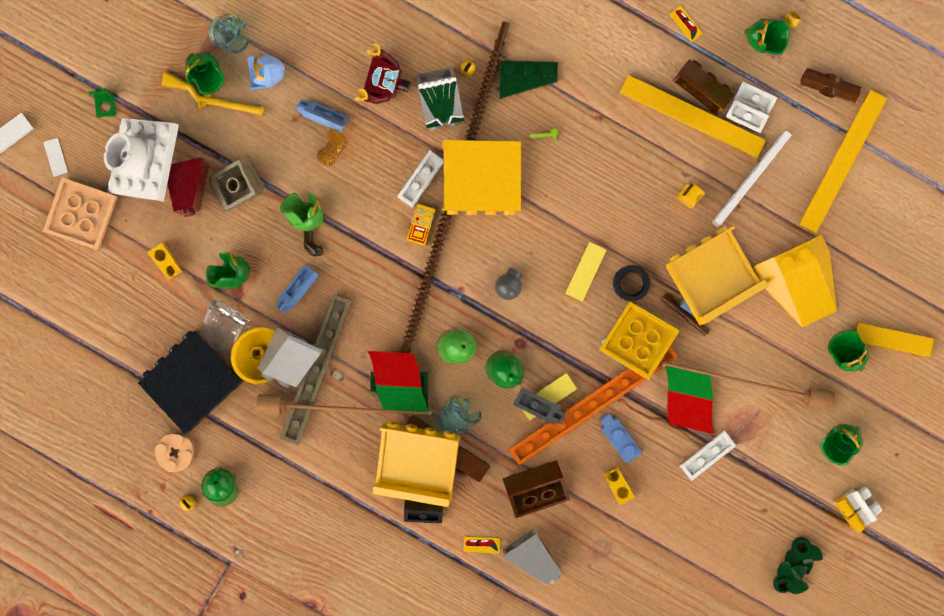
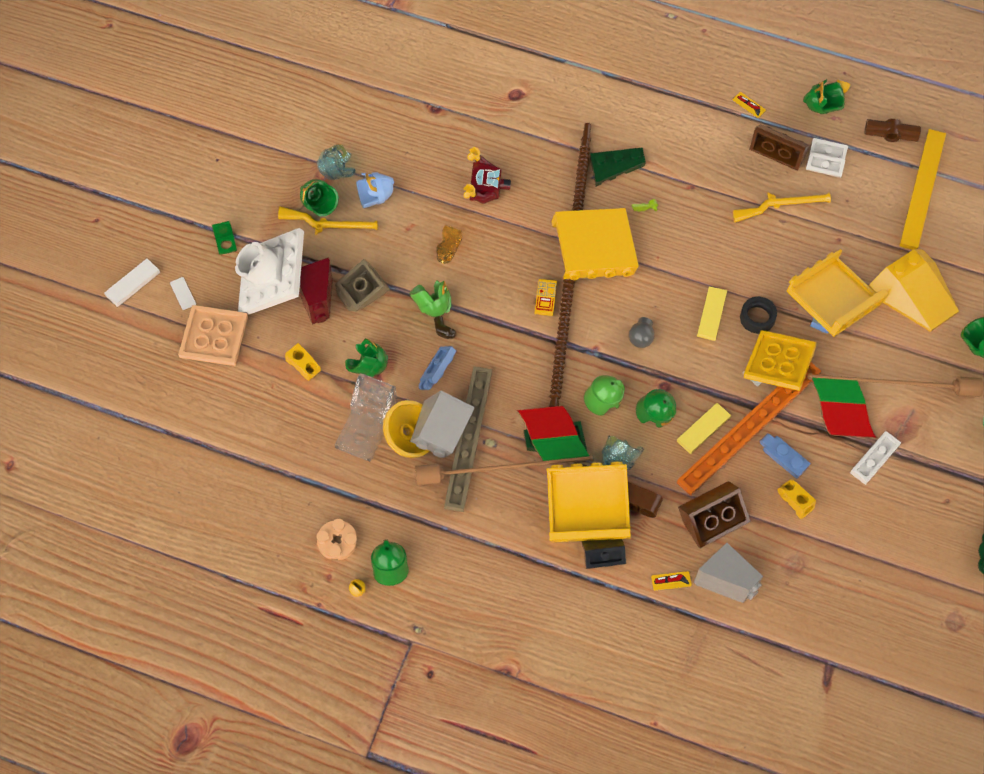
camera: 10 degrees left, 25 degrees down
black panel [138,330,244,434] -> none
medium blue hinge [296,100,349,132] -> none
white tile [397,150,444,208] -> none
slope [416,67,464,130] -> none
yellow hinge [460,60,475,76] -> none
dark grey hinge [513,388,567,425] -> none
yellow tile [619,75,766,158] -> none
reddish brown bar [661,294,710,336] -> none
yellow leg [676,183,705,209] -> none
white tile [712,131,792,227] -> none
none -> yellow piece [733,192,831,223]

